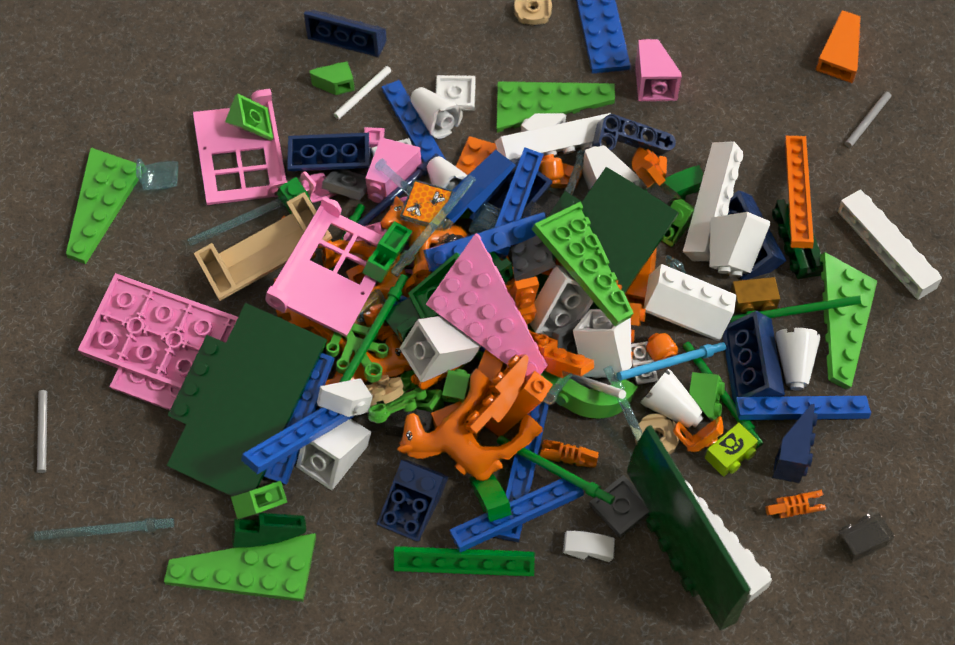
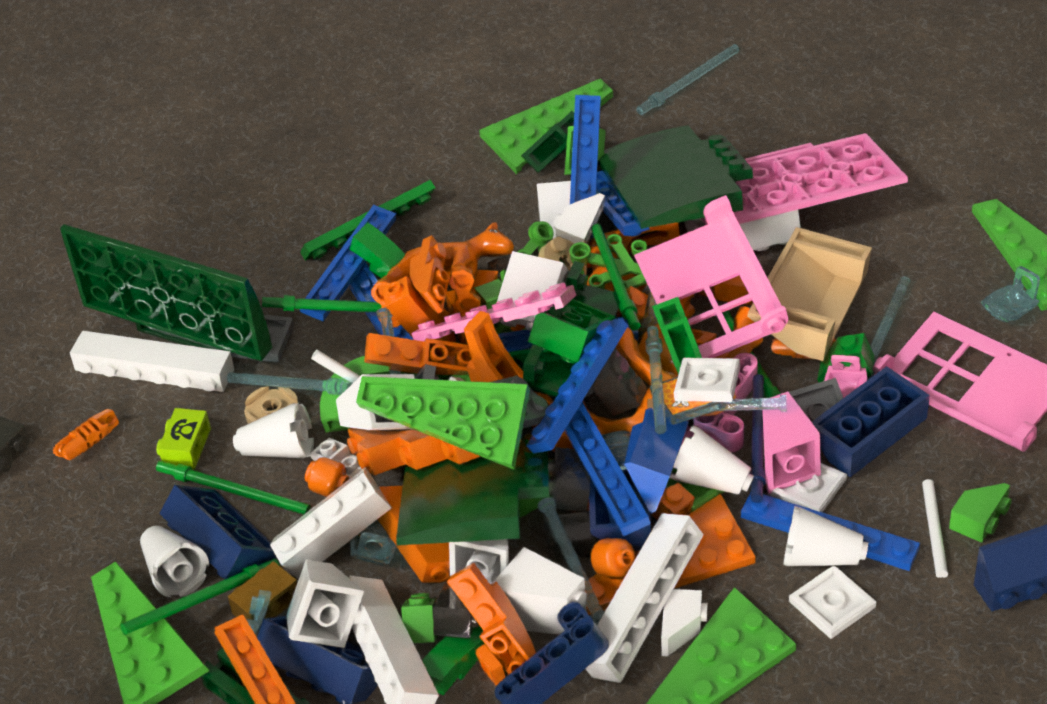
camera: 145 degrees right, 15 degrees down
light grey bar [37,390,47,473] -> none
bright green slope [225,94,273,141] -> none
bright pink tile [364,128,385,147] -> none
dark blue slope [377,460,449,542] -> none
orange hinge [539,440,599,468] -> none
white slope [563,531,615,562] -> none
dark azure bar [617,342,726,381] -> none
orange piece [673,416,723,452] -> none
bright green slope [689,372,725,422] -> none
blue plate [735,396,871,420] -> none
dark blue slope [772,404,818,483] -> none
none -> clear light blue slope [246,590,272,635]
none -> white tile [674,358,740,402]

